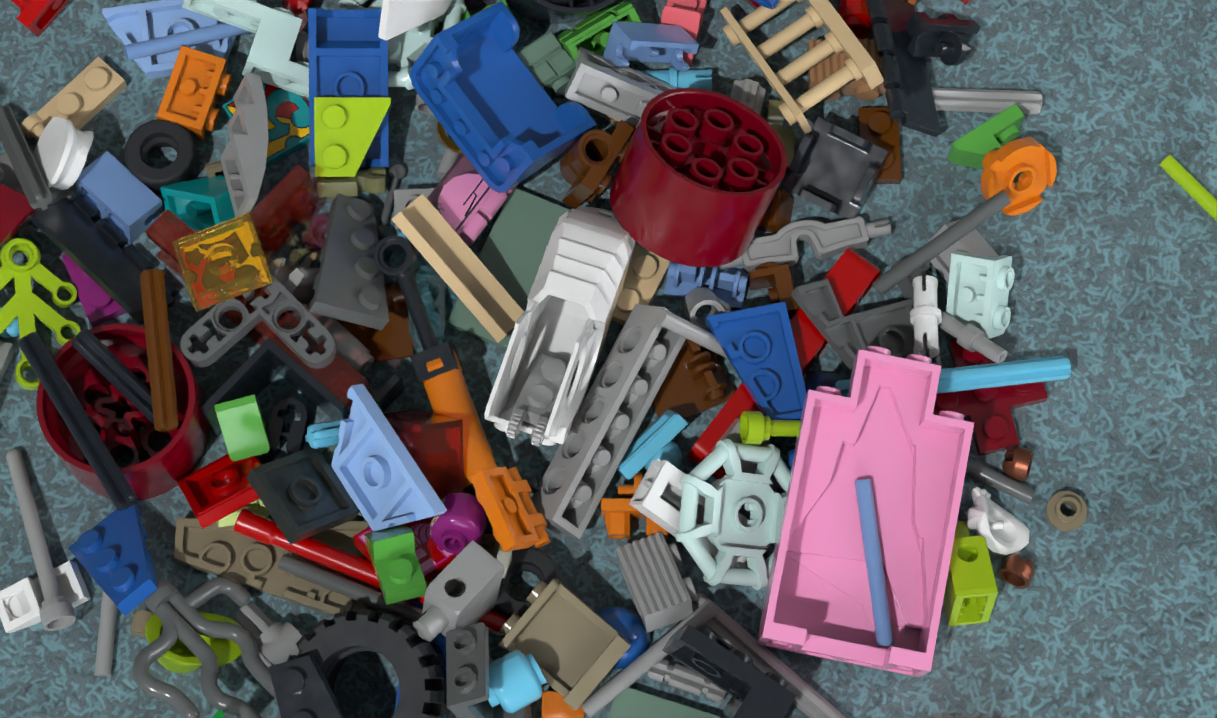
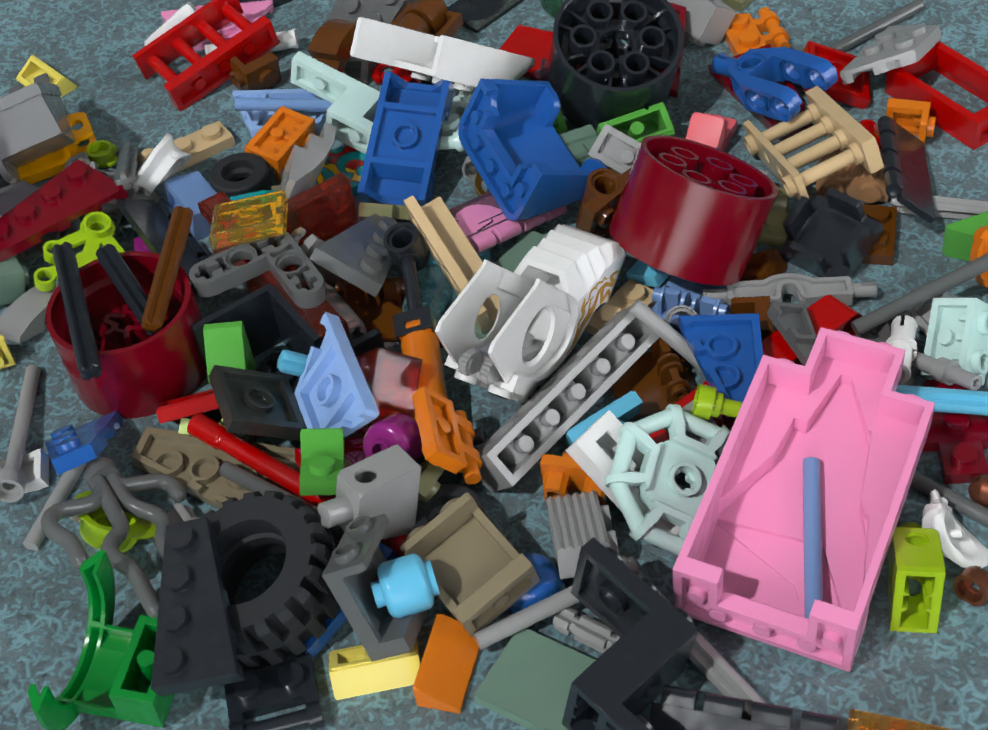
camera: 20 degrees right, 25 degrees down
lime wing [314,97,391,177] -> none
medium blue hinge [603,21,699,71] -> none
black hips [905,12,981,66] -> none

